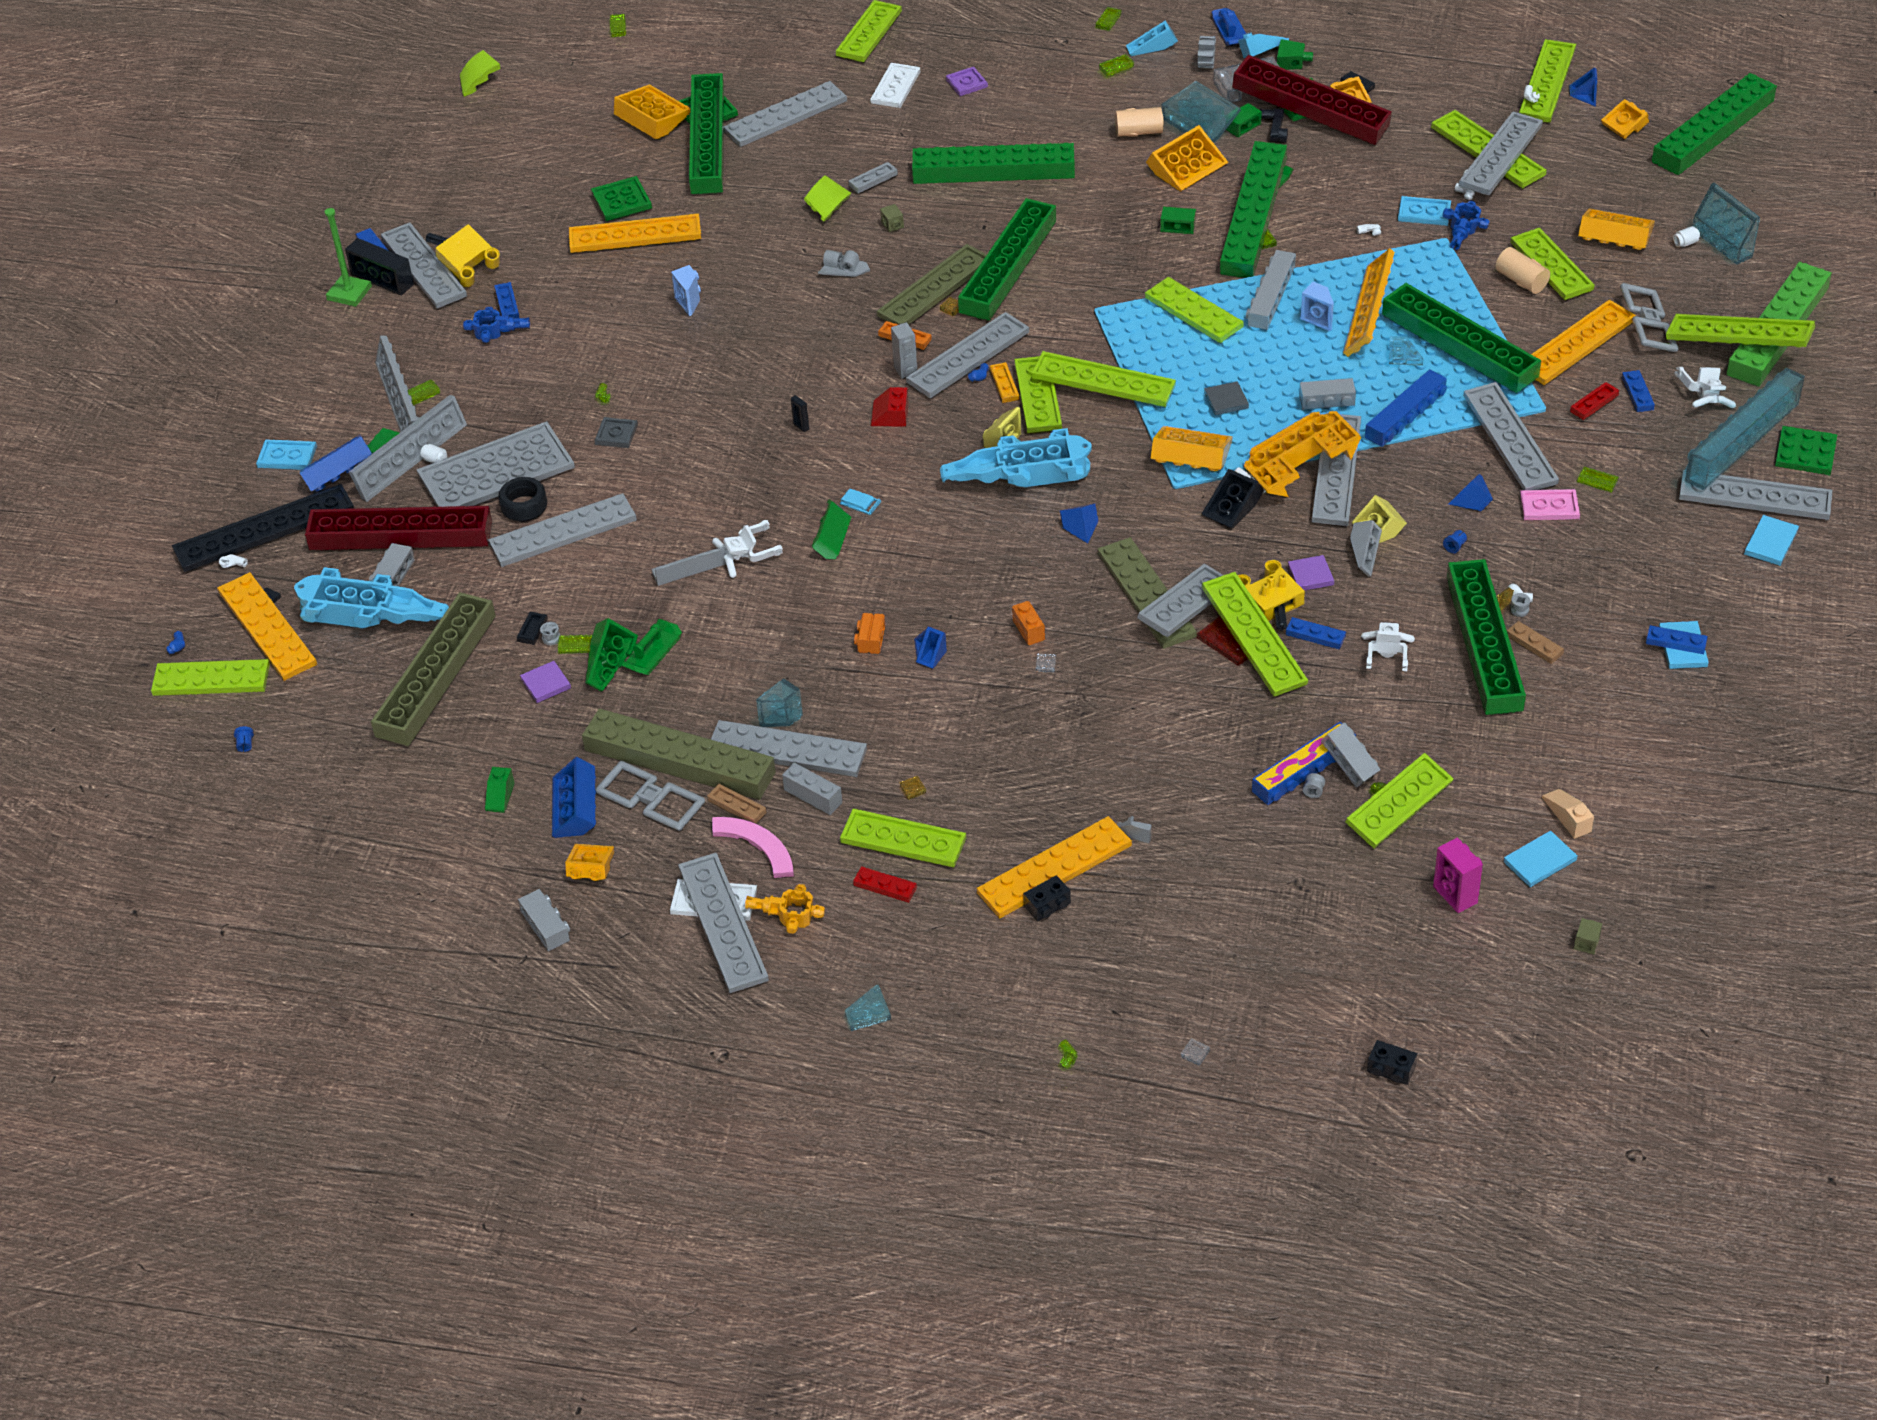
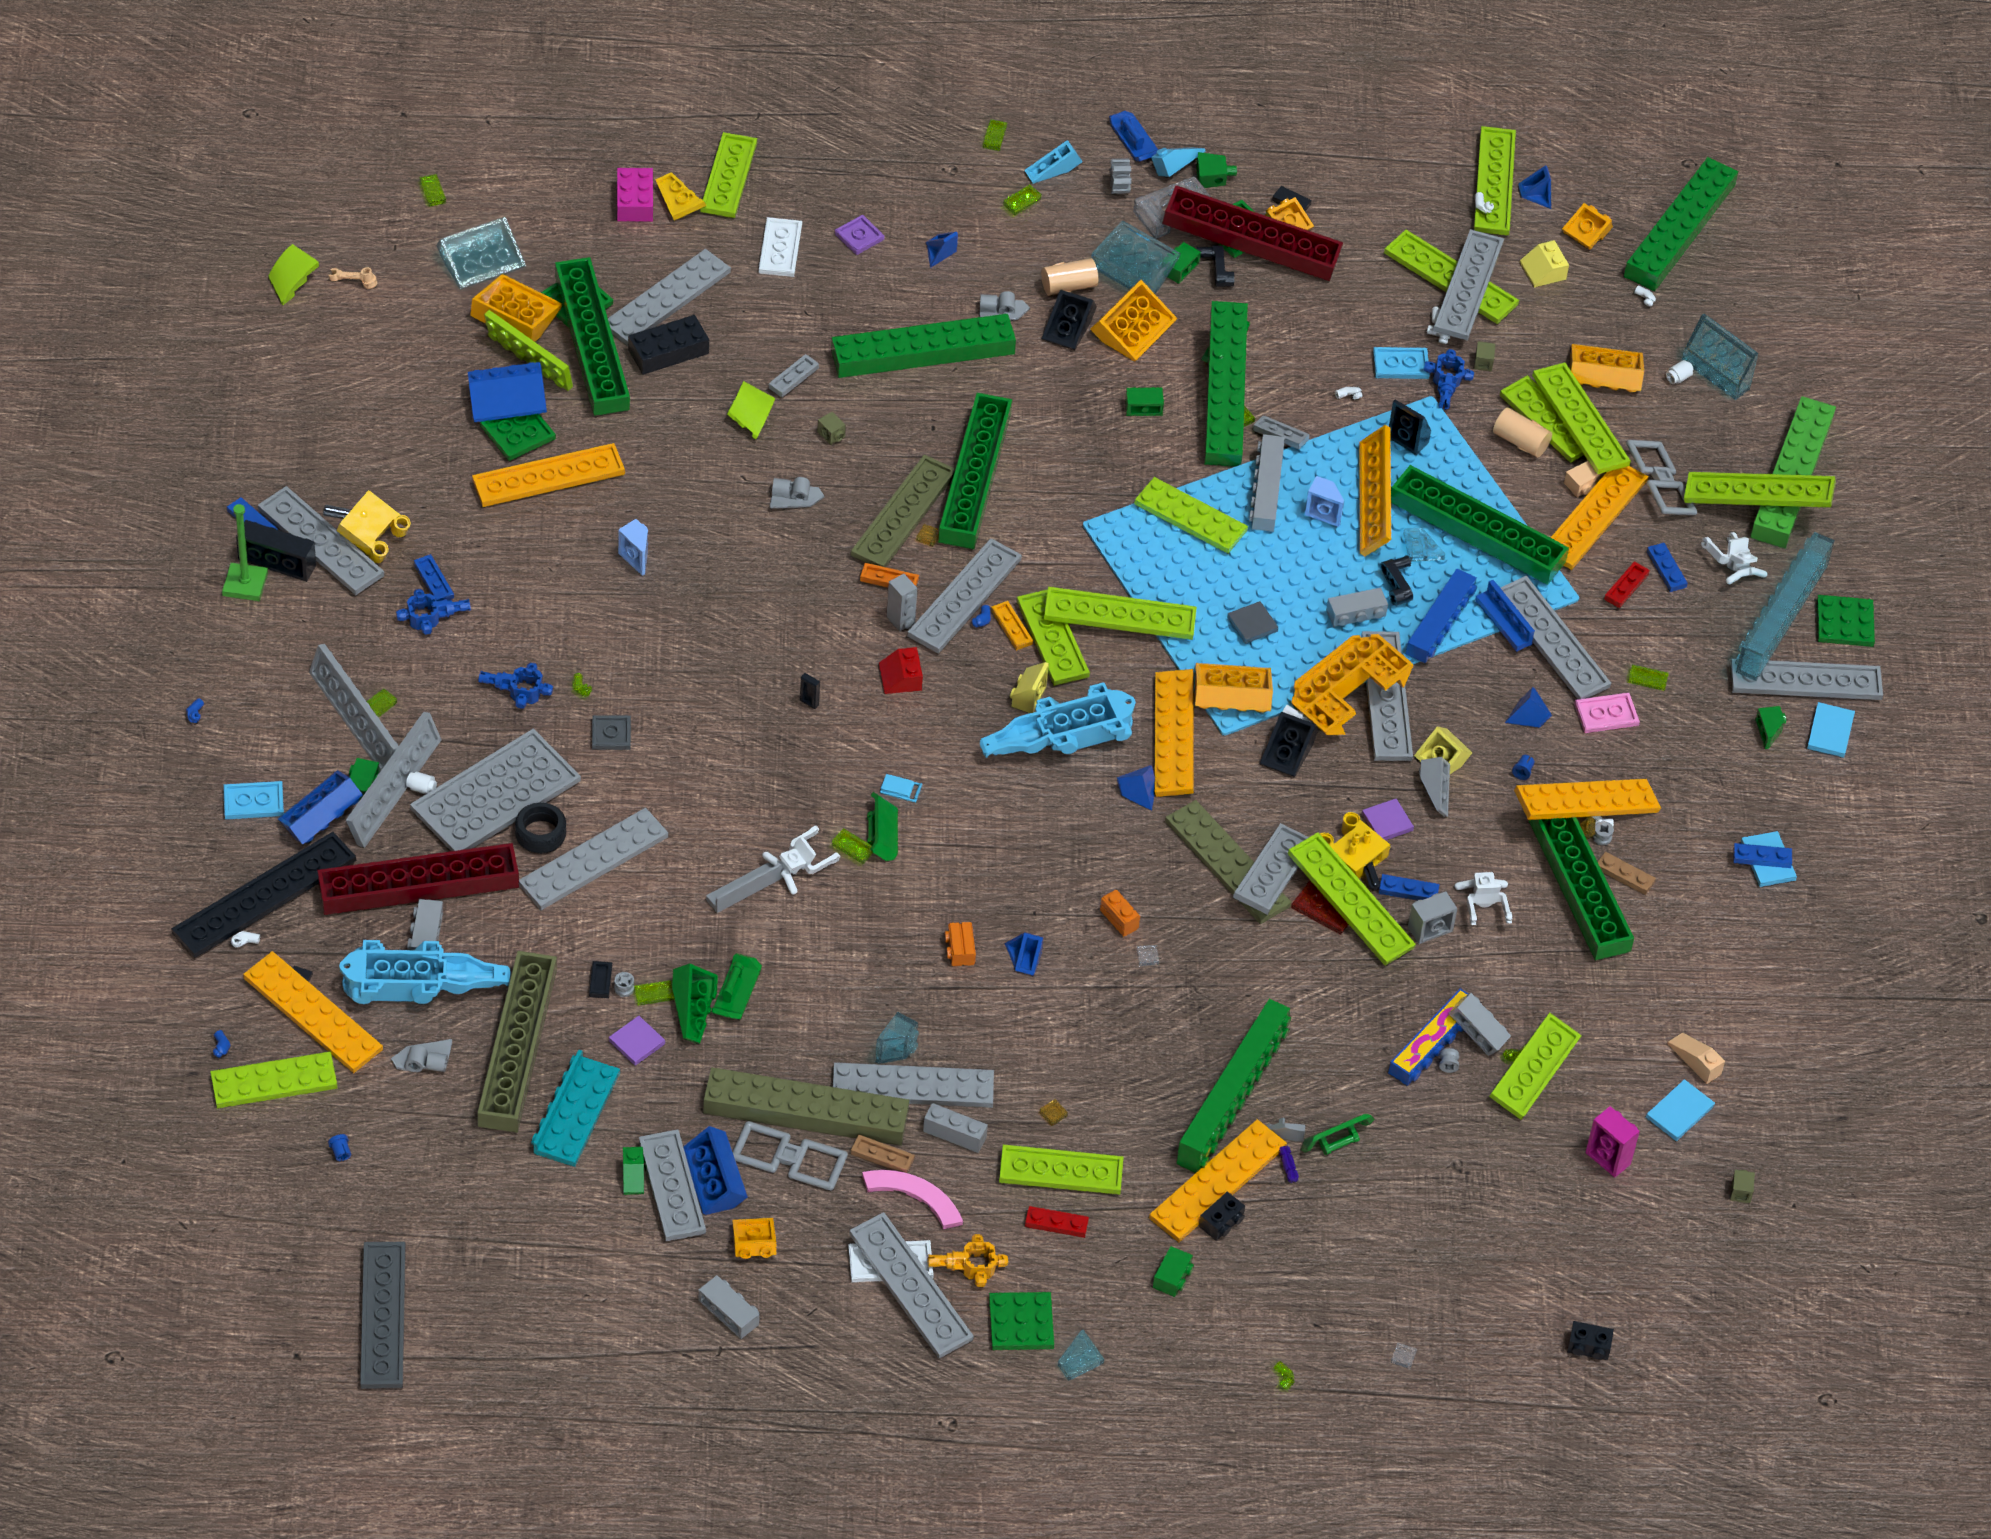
camera: 20 degrees left, 5 degrees up
none -> blue arm [186,698,204,723]
none -> light nougat brick [328,267,377,289]
none -> dark grey plate [360,1242,406,1389]
none -> light grey panel [391,1039,452,1072]
none -> clear light blue slope [436,217,526,289]
none -> blue slope [468,362,547,422]
none -> blue piece [479,662,553,709]
none -> lime plate [484,310,573,391]
none -> teal bracket [531,1050,620,1167]
none -> dark pink brick [617,168,653,222]
none -> black brick [628,314,709,375]
none -> light grey plate [639,1130,706,1241]
none -> yellow wing [655,172,706,221]
none -> clear neon green plate [832,828,873,864]
none -> blue slope [925,231,958,268]
none -> light grey panel [980,291,1030,320]
none -> green plate [989,1292,1054,1350]
none -> black slope [1041,290,1097,350]
none -> green brick [1153,1246,1194,1297]
none -> light orange plate [1155,669,1194,797]
none -> green brick [1176,998,1291,1173]
none -> light grey plate [1253,415,1309,449]
none -> dark purple axle [1279,1146,1299,1183]
none -> green piece [1301,1114,1375,1155]
none -> black beam [1380,555,1413,606]
none -> black slope [1389,399,1431,455]
none -> light grey brick [1408,891,1457,944]
none -> olive brick [1474,341,1496,372]
none -> blue fence [1475,579,1535,651]
none -> light orange plate [1514,779,1661,820]
none -> light yellow slope [1520,240,1569,287]
none -> lime plate [1532,363,1631,475]
none -> light nougat slope [1564,461,1603,497]
none -> white arm [1635,285,1656,307]
none -> green slope [1755,706,1786,749]

